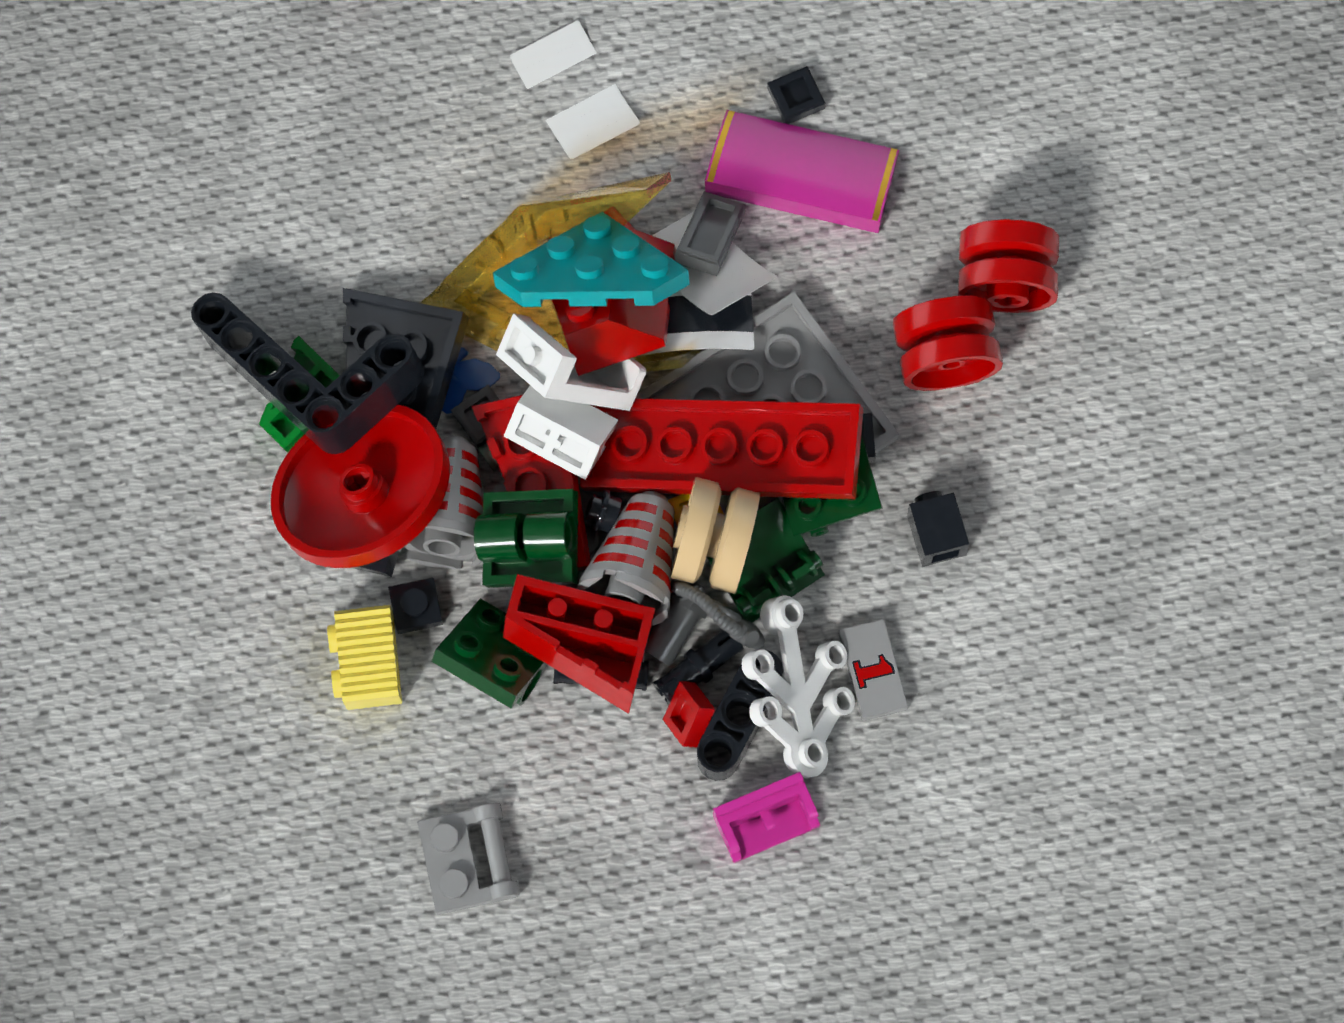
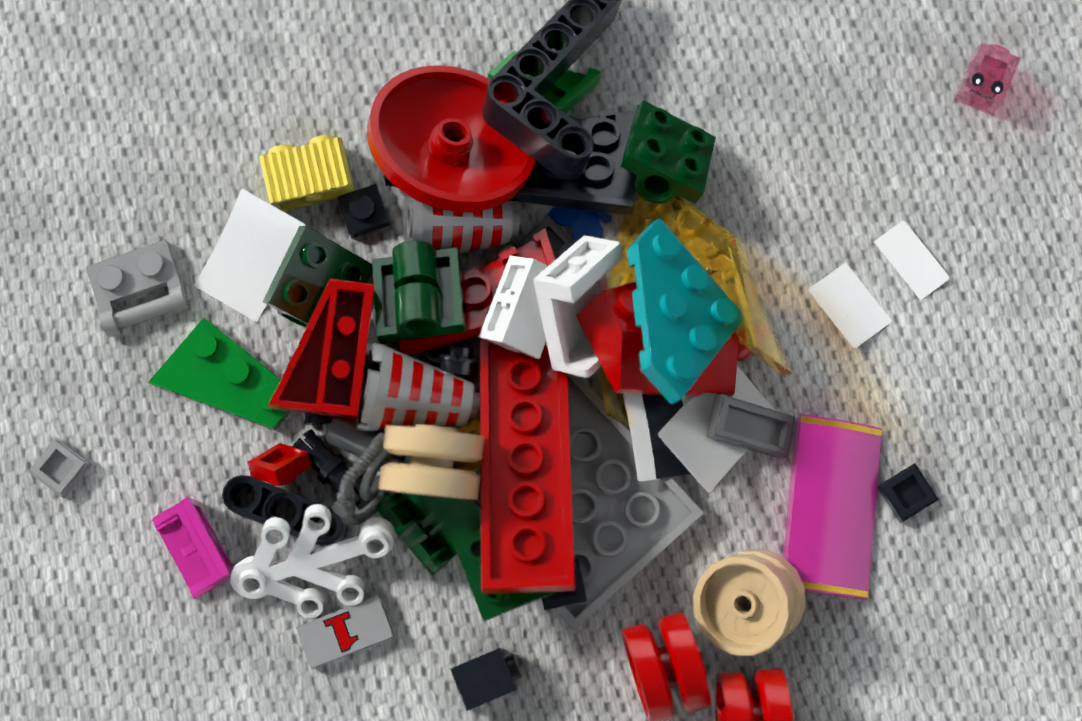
camera: 80 degrees right, 5 degrees up
none -> light grey tile [28,437,92,498]
none -> green wing [148,317,291,430]
none -> white sticker [193,189,305,322]
none -> dark green plate [620,100,716,204]
none -> tan wheel [693,549,806,656]

